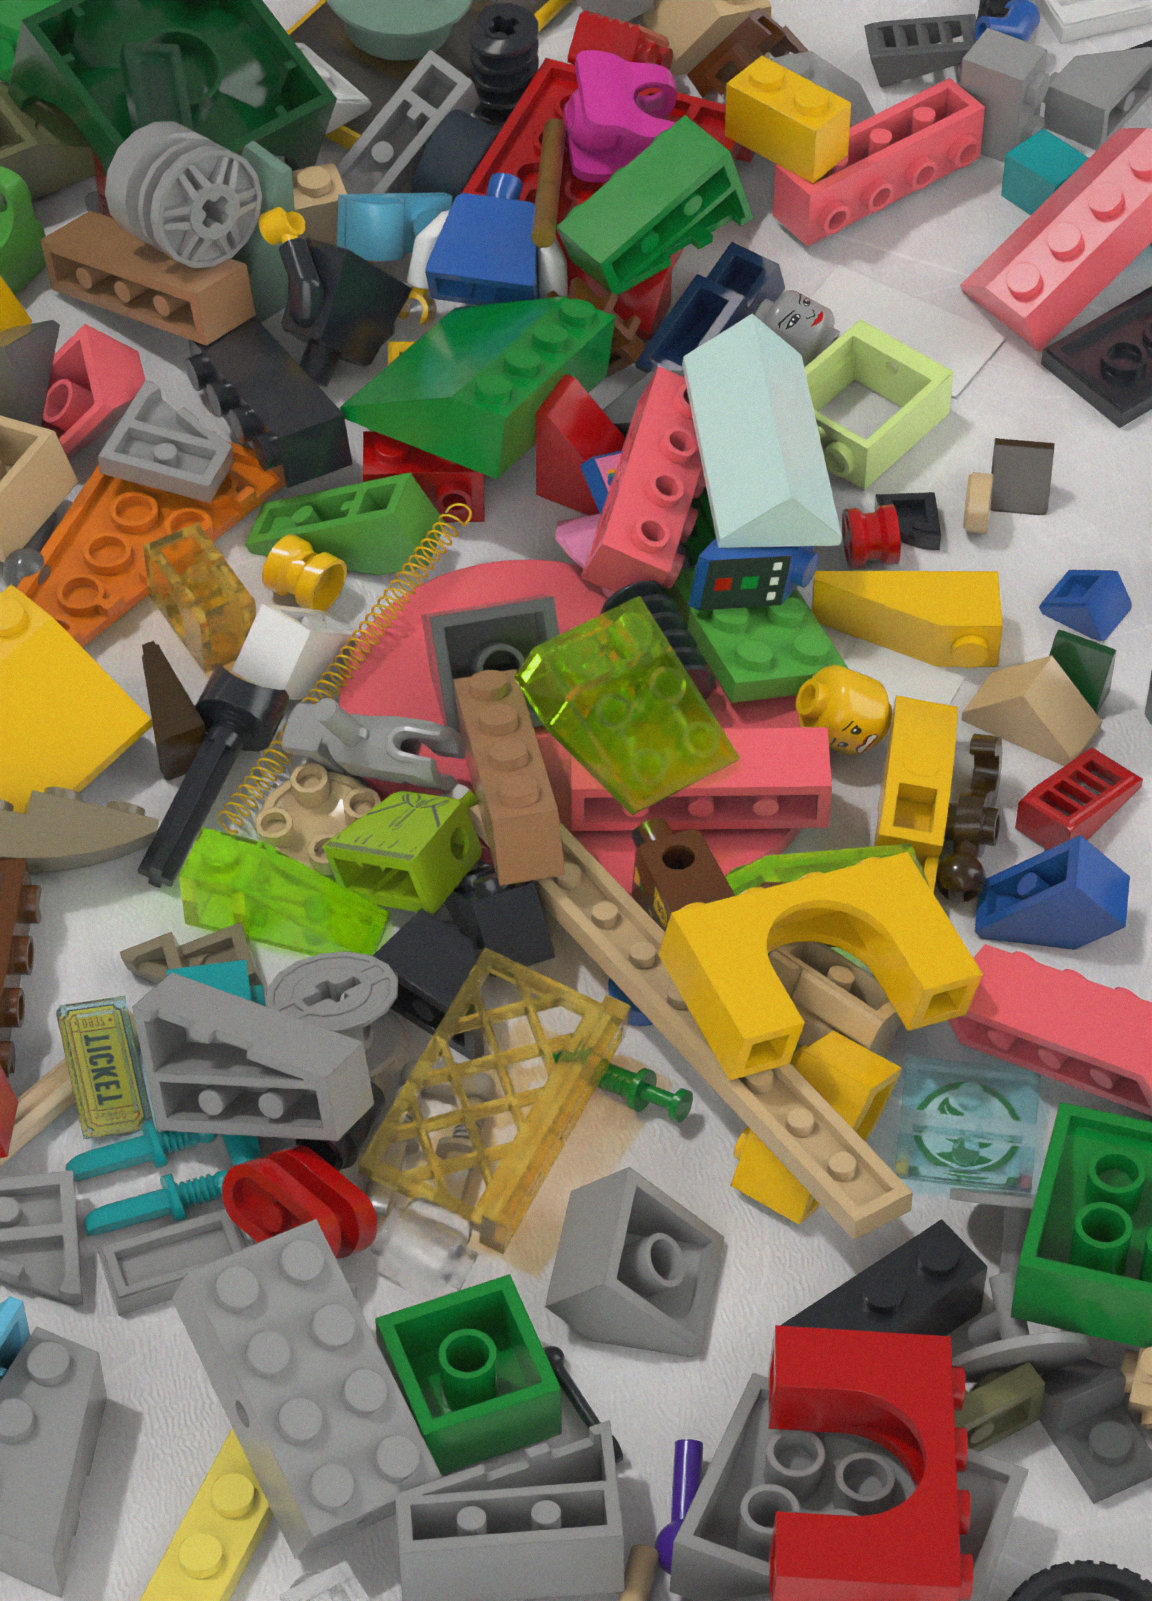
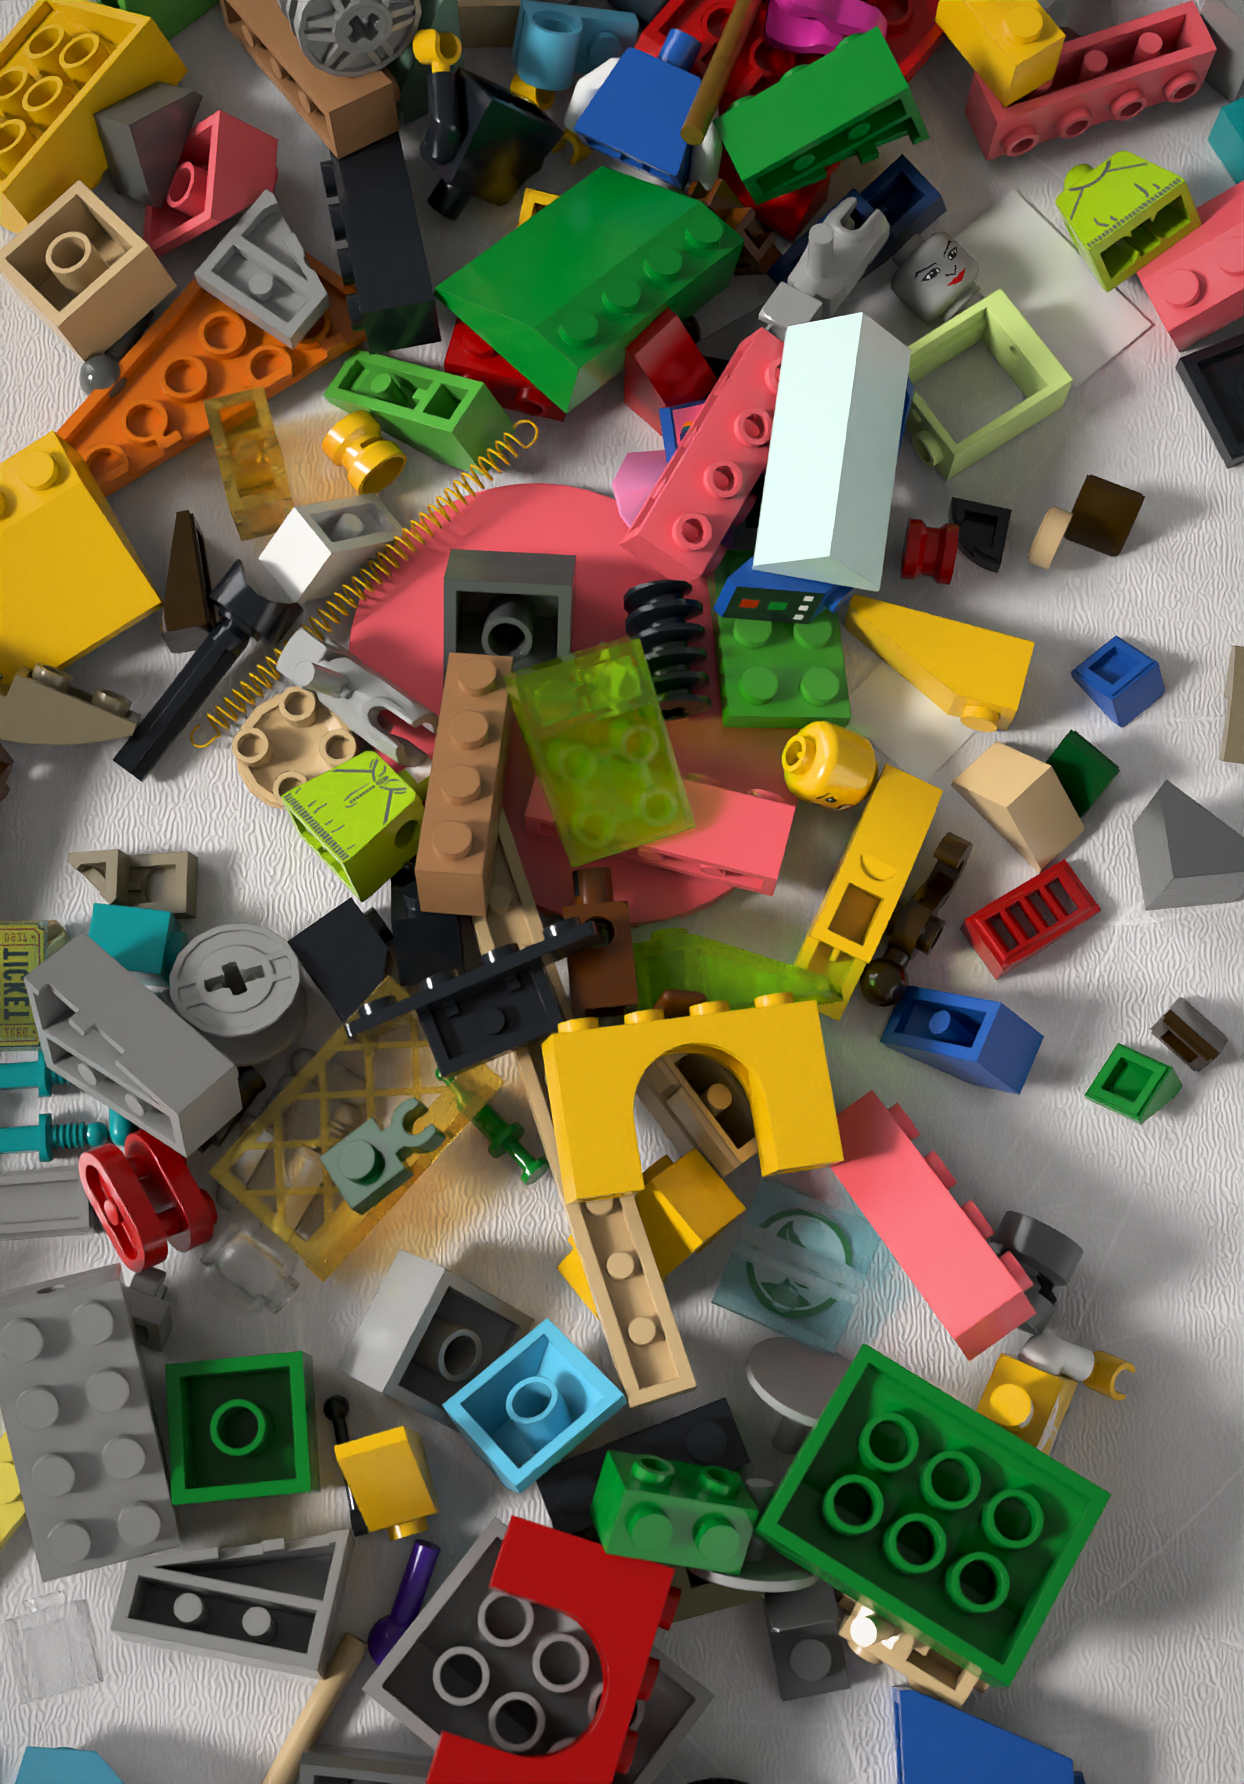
camera: 15 degrees right, 25 degrees up
clear neon green slope [179,827,390,956] -> none
none -> plate [319,1097,446,1215]
none -> yellow slope [334,1425,441,1542]
none -> black bracket [344,917,605,1079]
none -> medium azure slope [442,1318,628,1494]
none -> green brick [589,1450,759,1575]
none -> light grey piece [758,197,890,342]
none -> lime torso [1055,150,1202,293]

